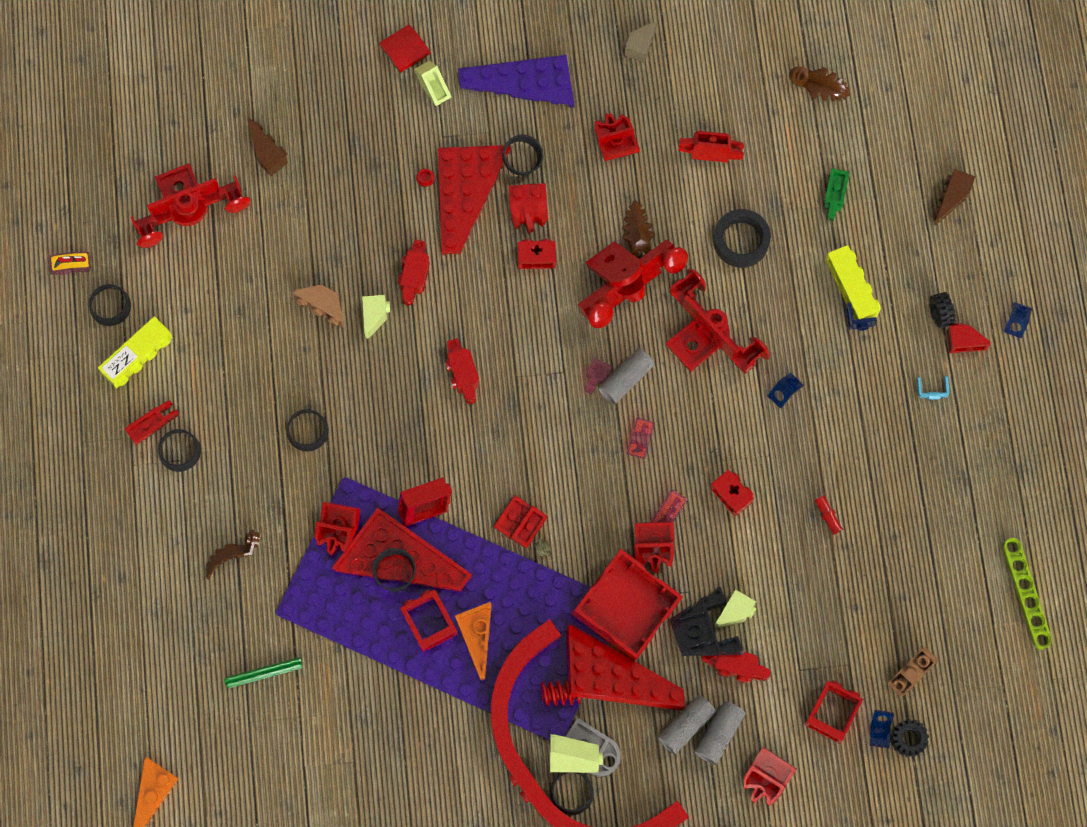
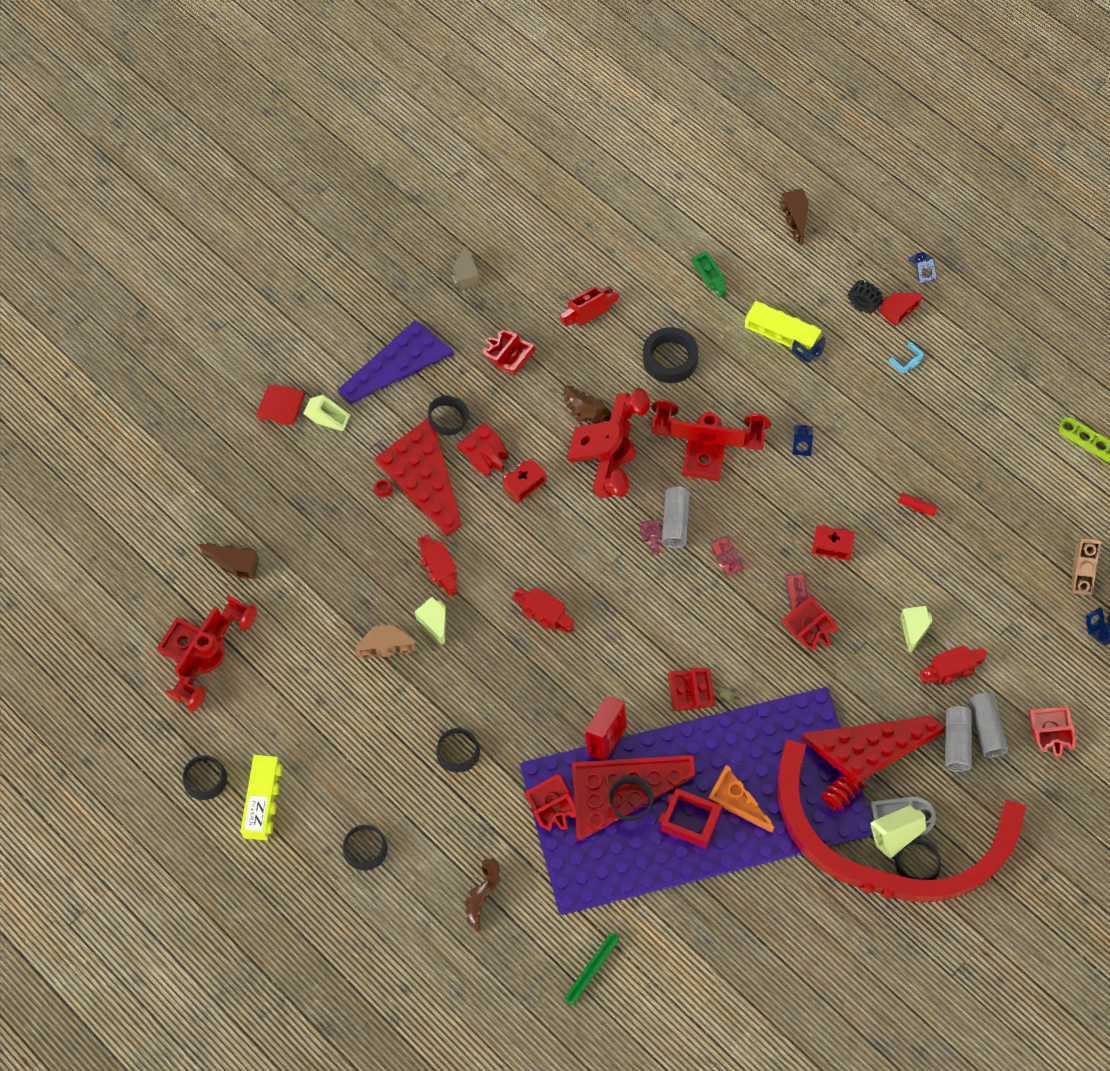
camera: 35 degrees left, 10 degrees down
slope [49,252,91,275] -> none
red hinge [125,400,179,445] -> none
red tile [571,549,683,661] -> none
black wing [670,587,744,656] -> none
reddish brown plant [789,66,850,101] -> none
red window [804,680,863,744] -> none

